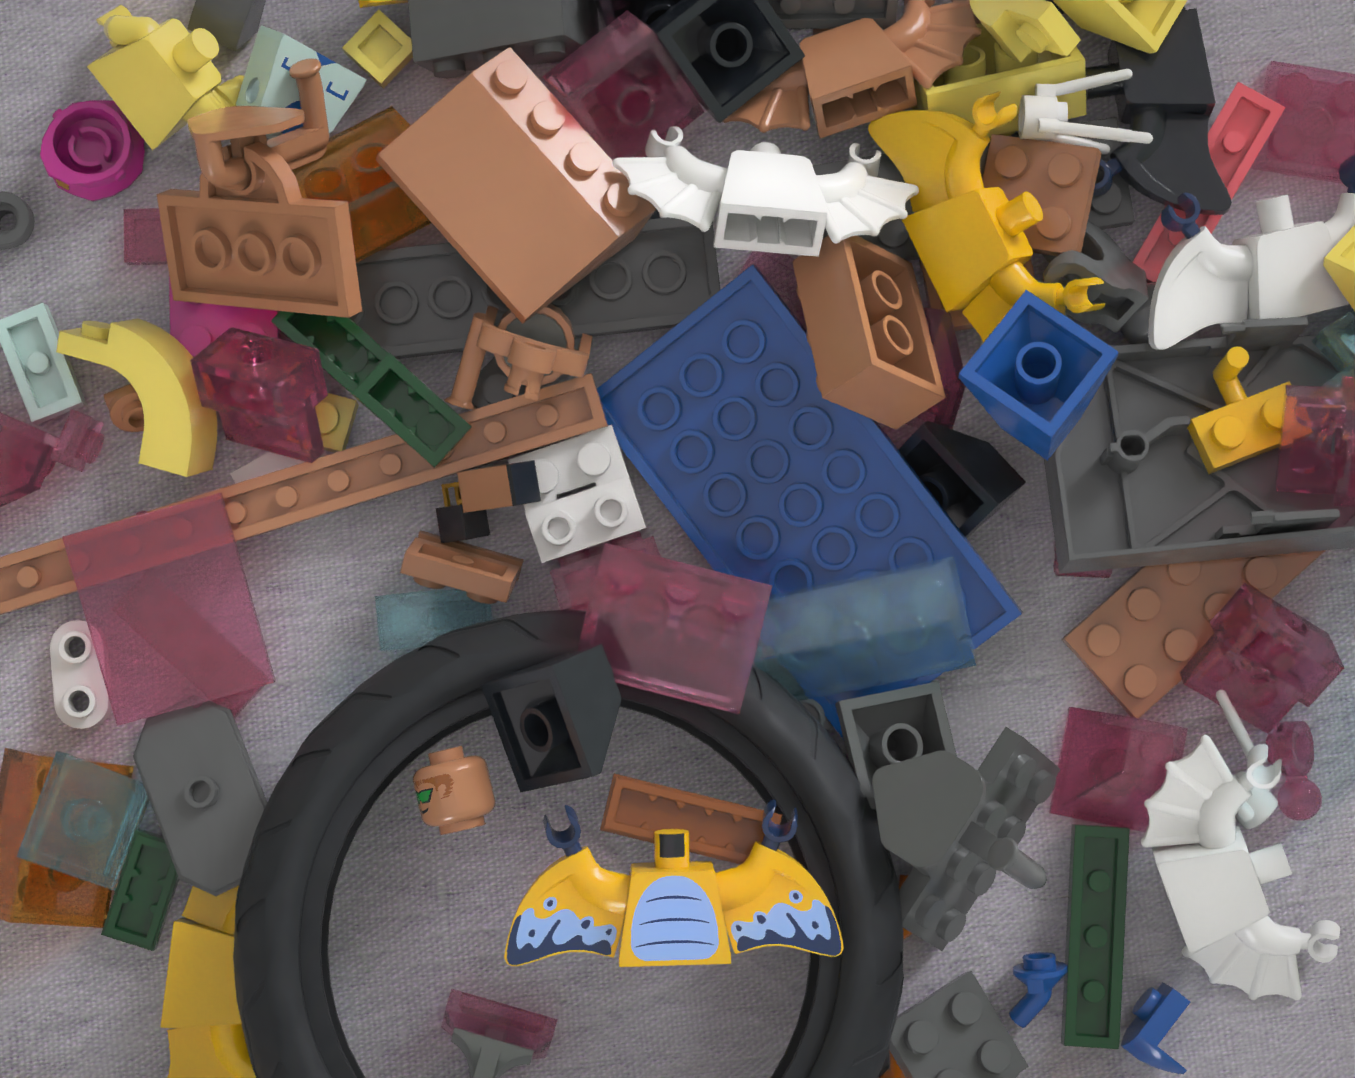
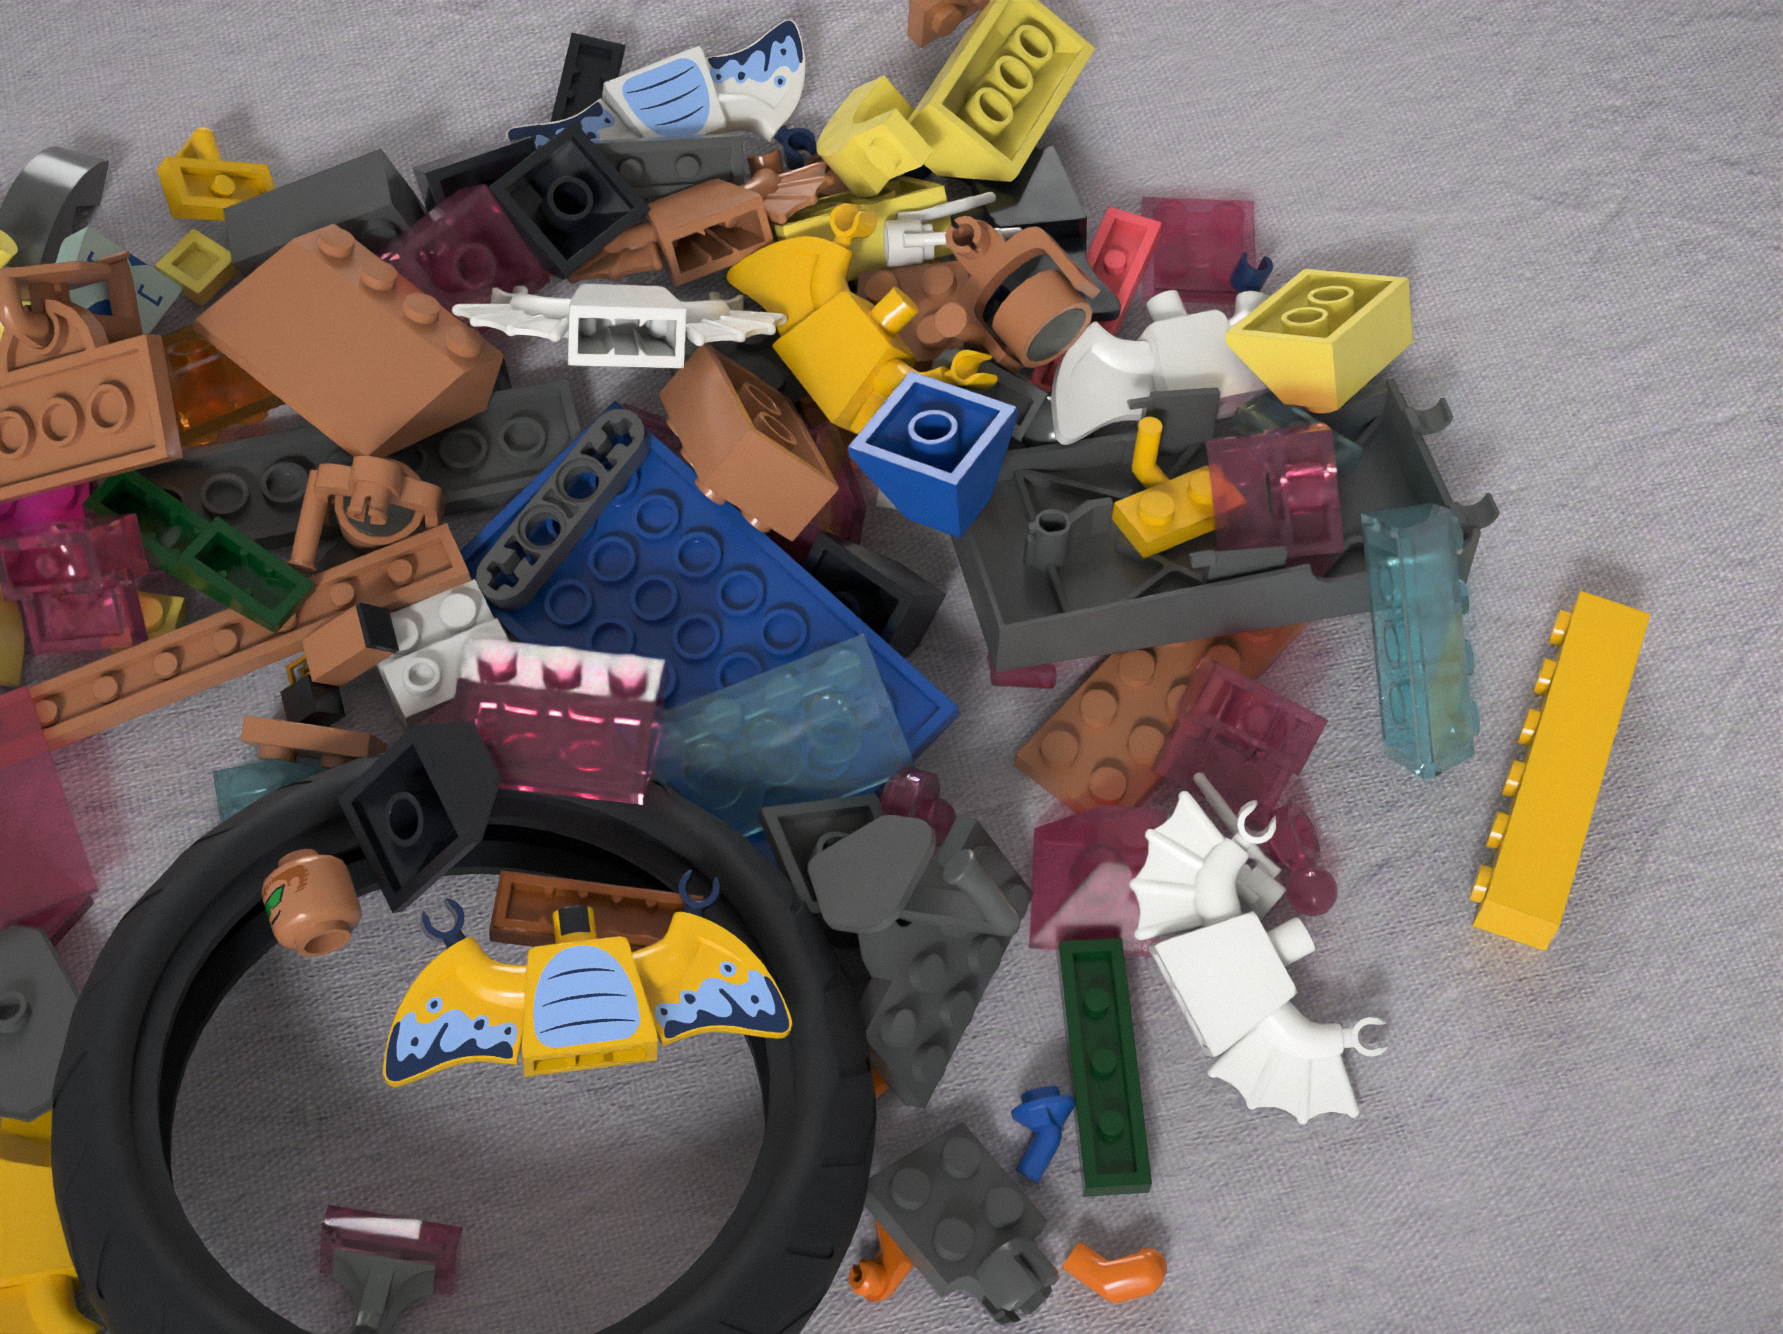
camera: 10 degrees left, 25 degrees down
blue plate [1121,982,1191,1074] -> none
none -> dark grey beam [476,409,650,610]
none -> clear pink plate [881,766,957,847]
none -> nougat piece [934,216,1101,374]

